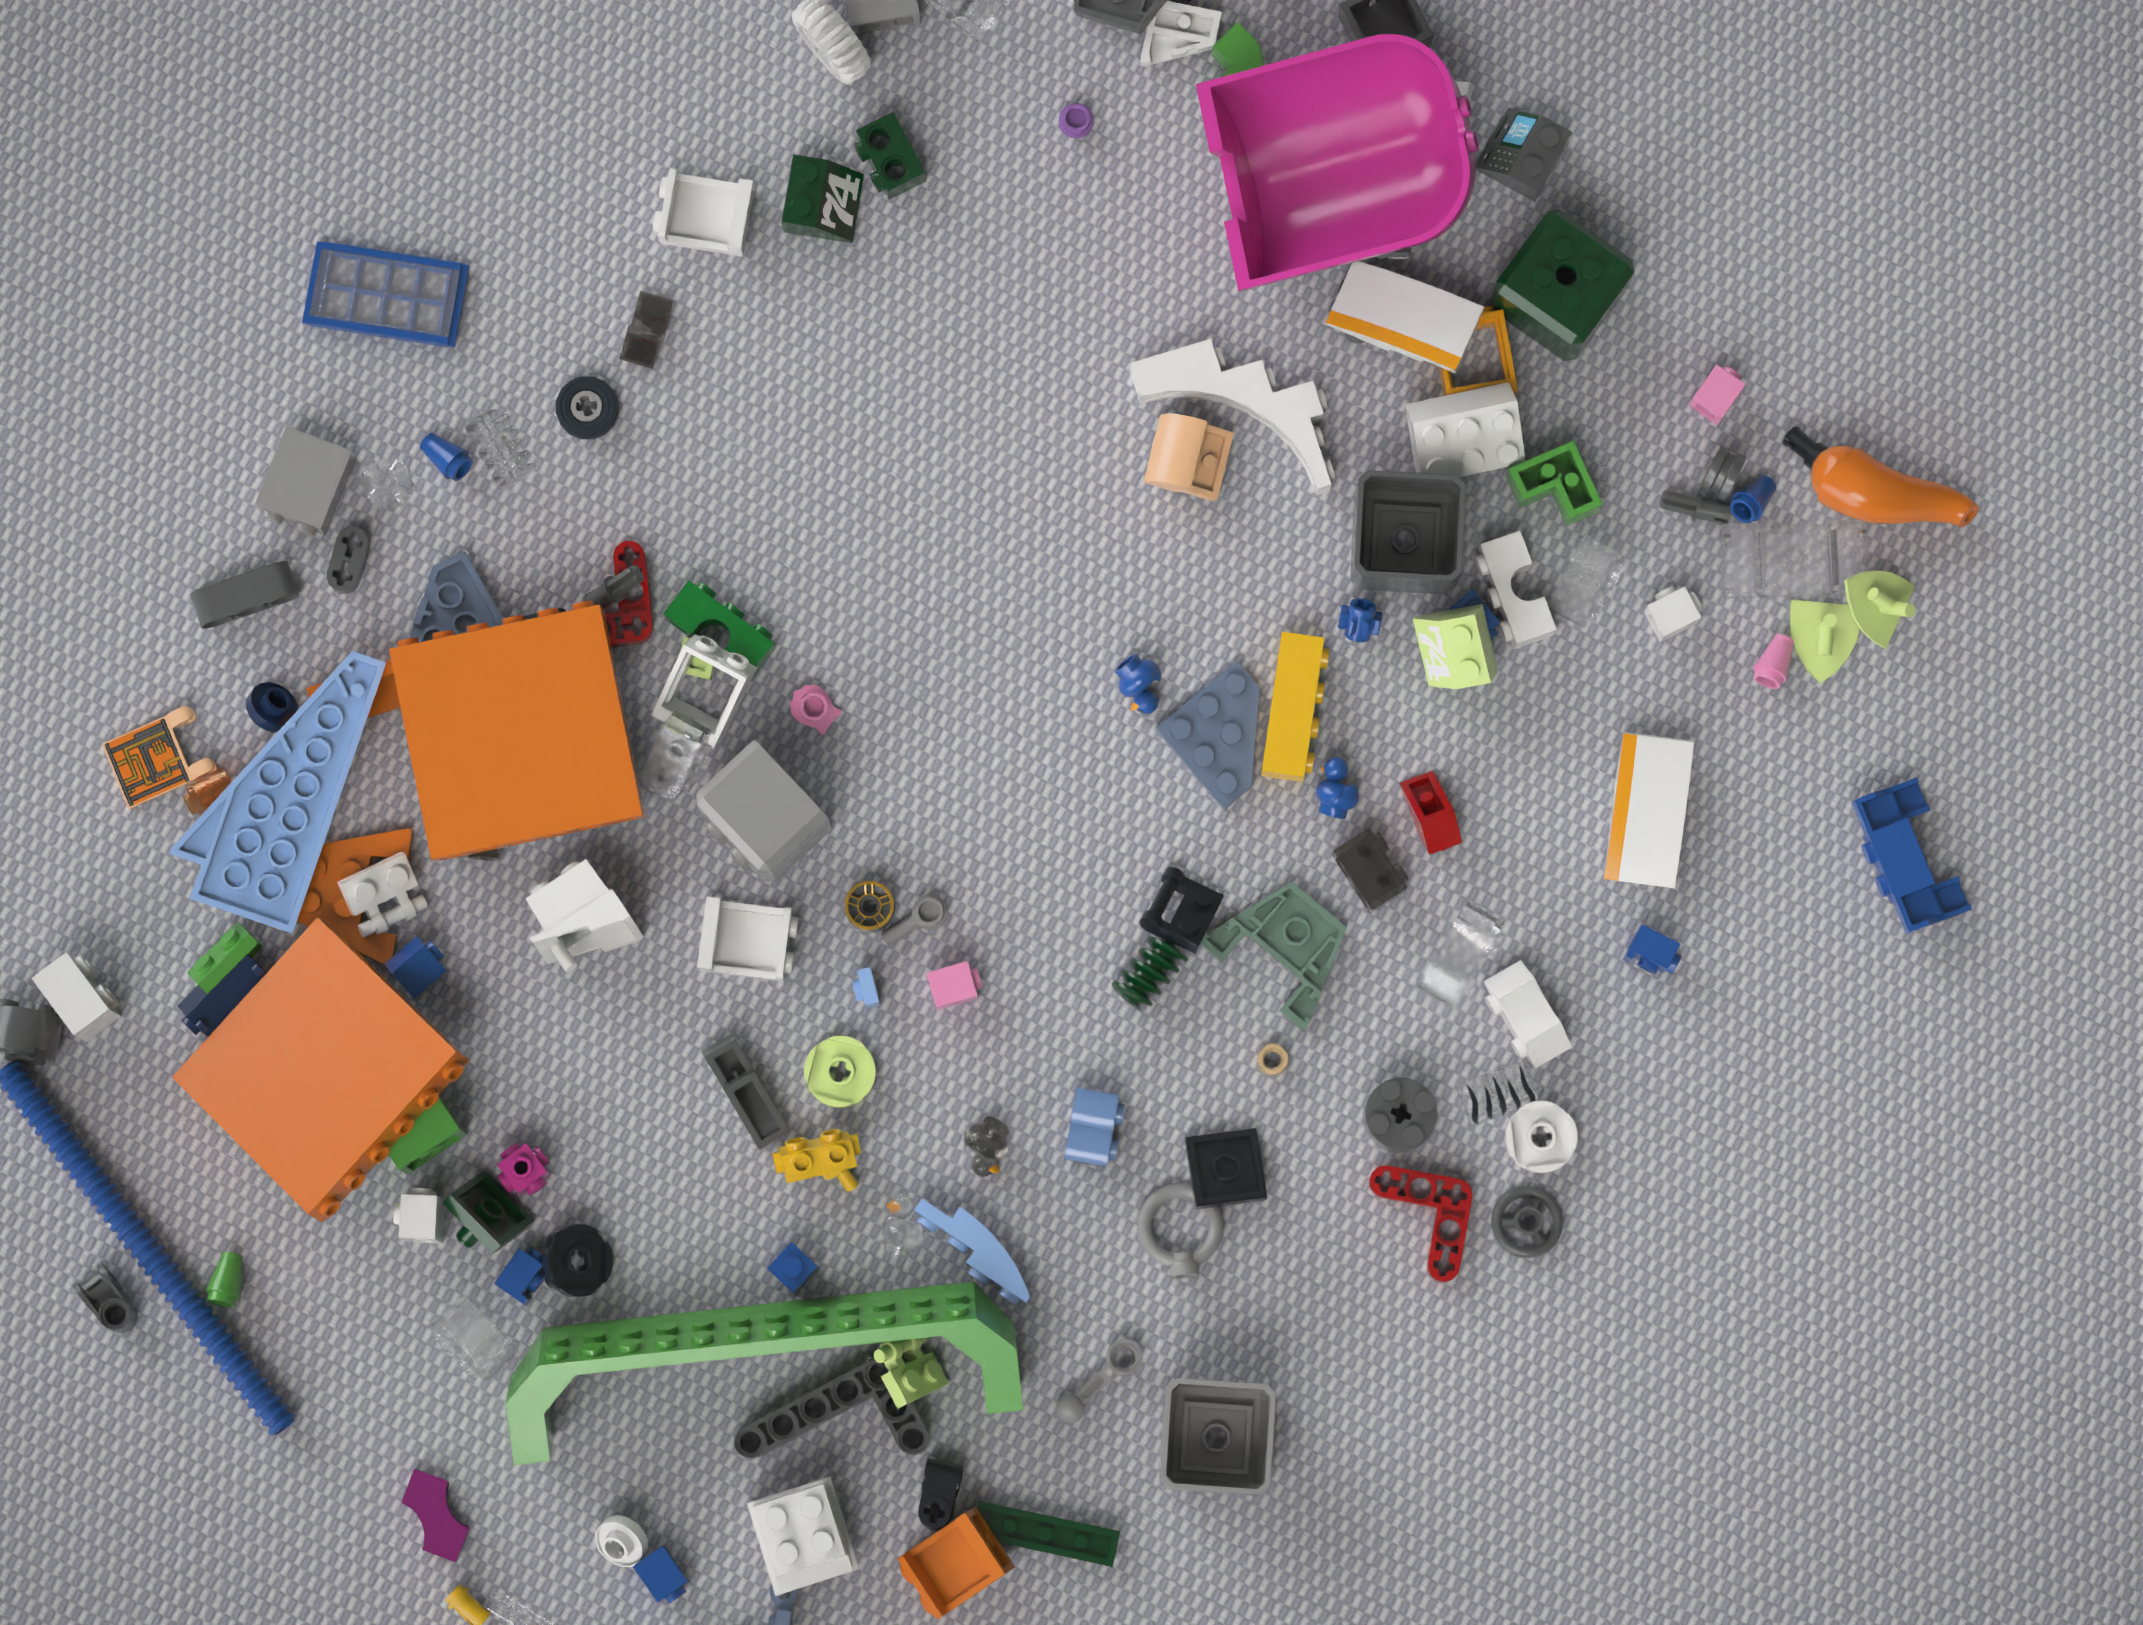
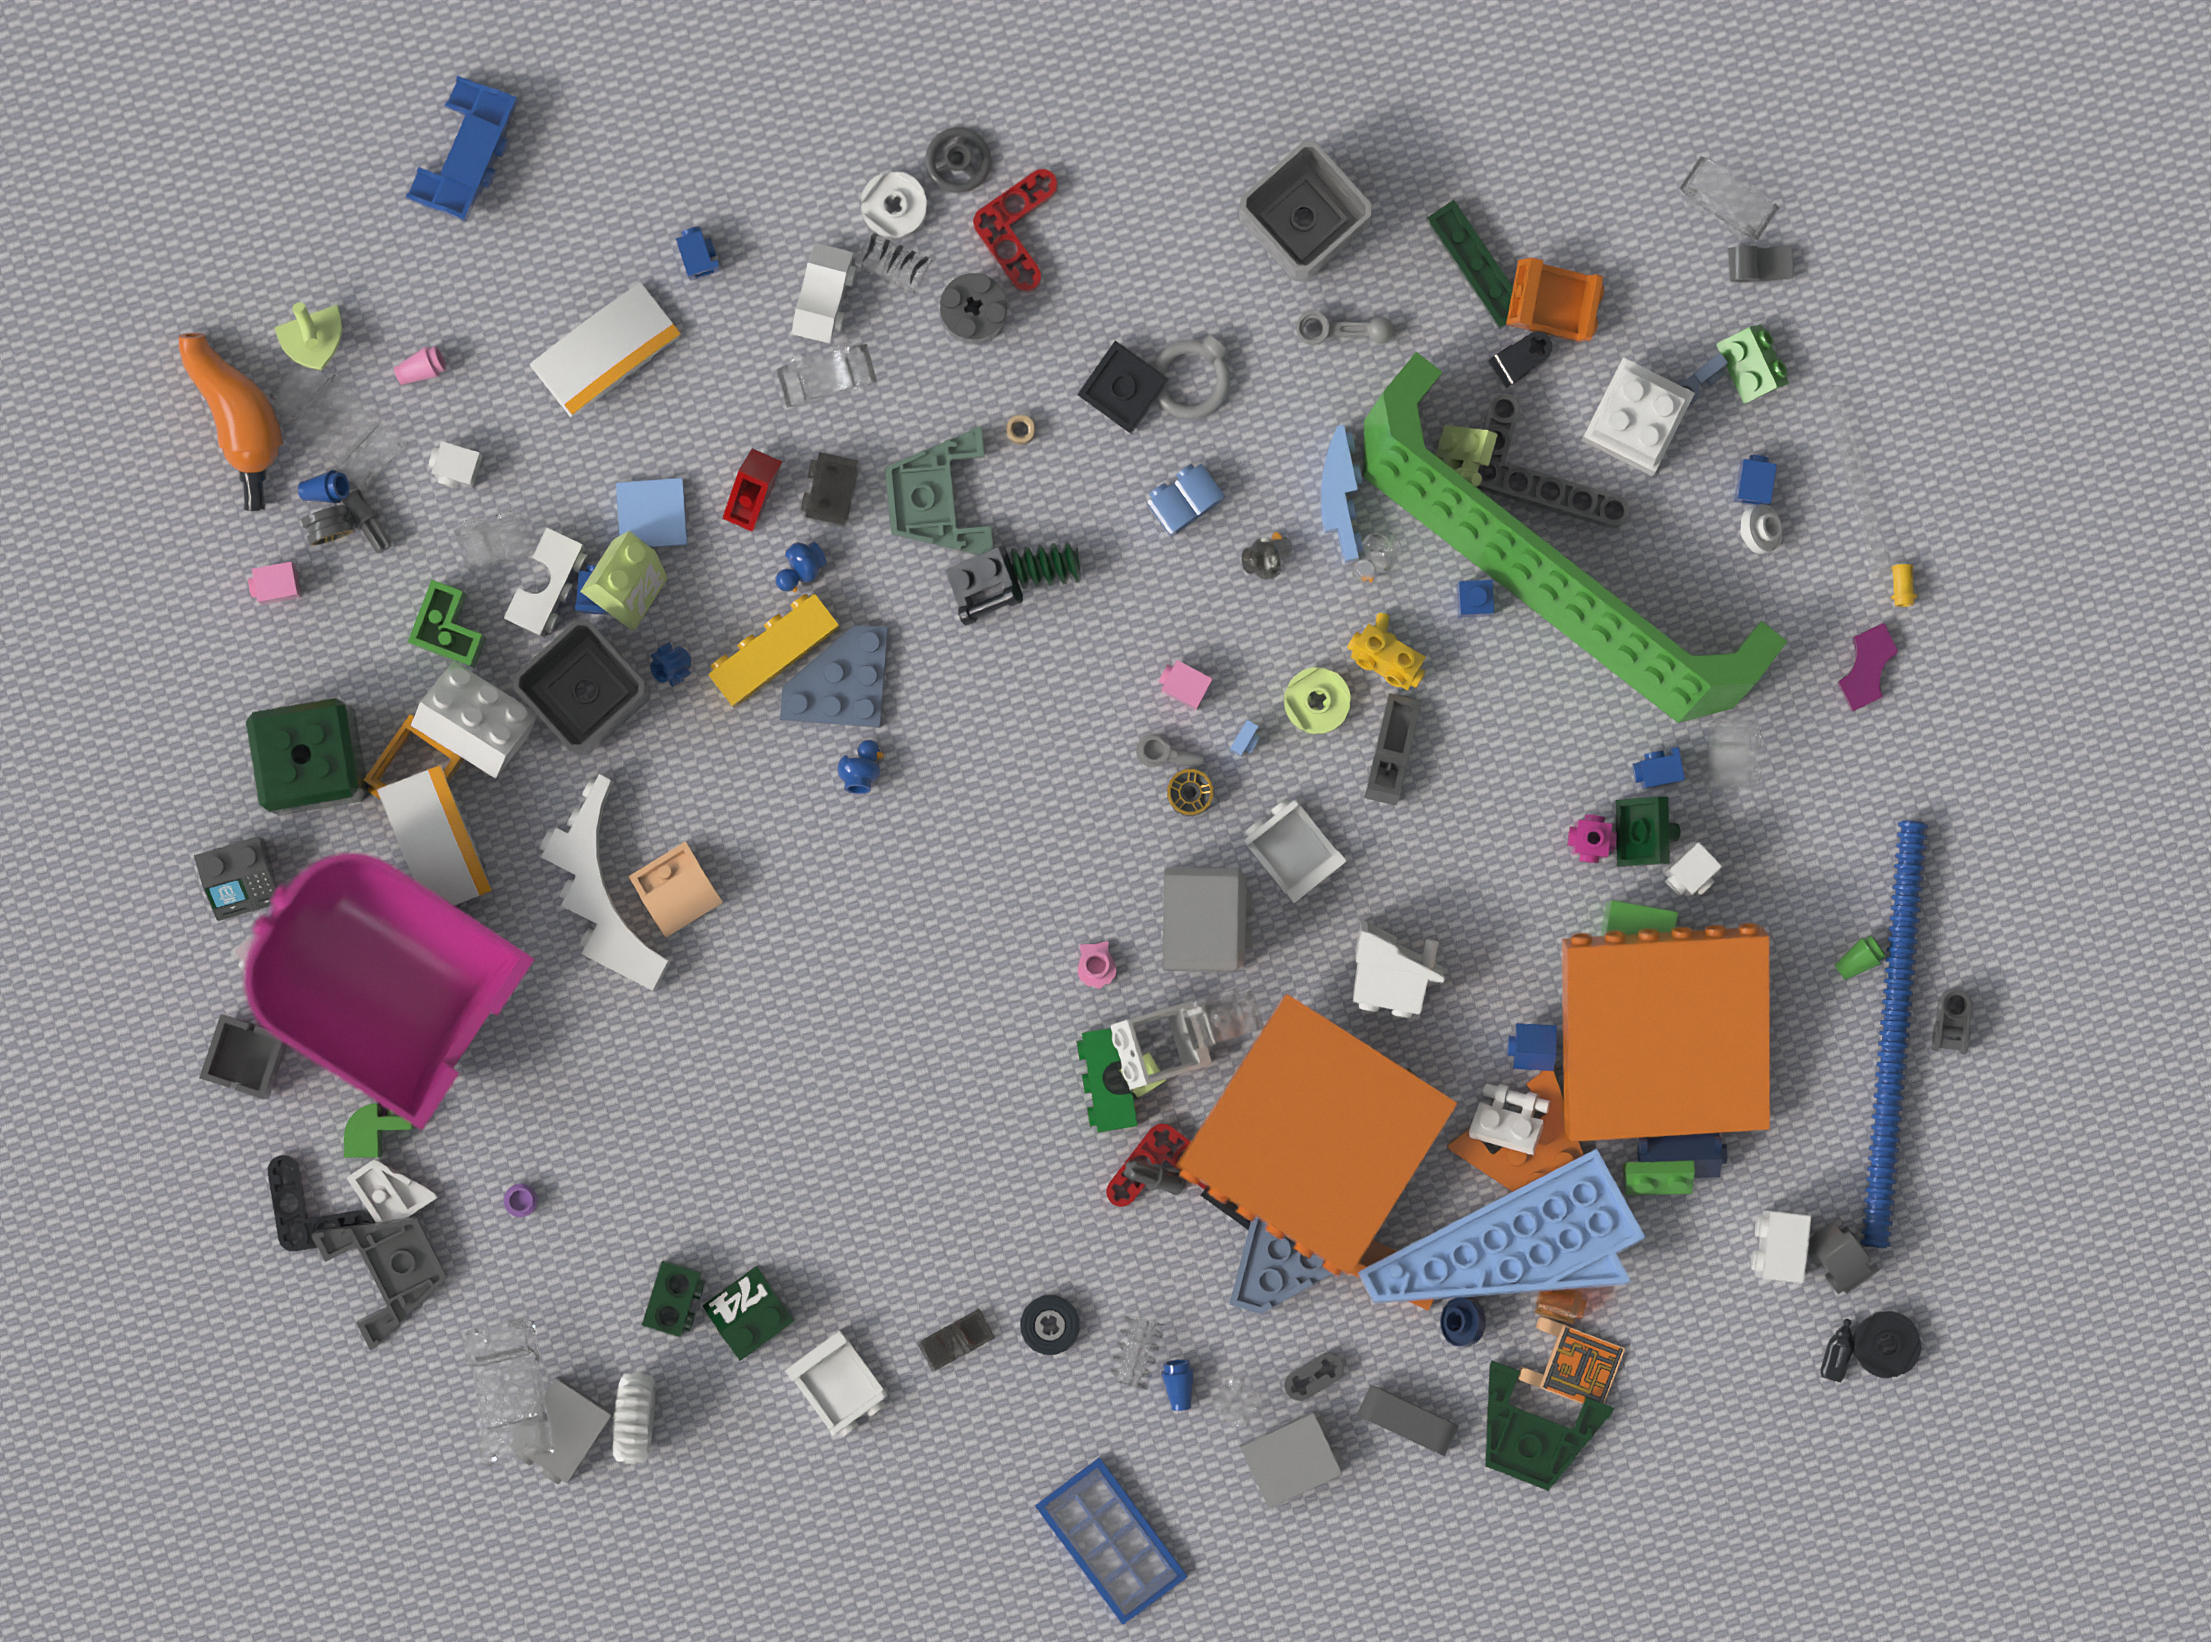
camera: 135 degrees left, 5 degrees up
black plate [542,1224,613,1297] -> none
yellowish green shield [1789,600,1860,684] -> none
none -> light blue tile [616,478,688,548]
none -> dark green wing [1485,1360,1614,1491]

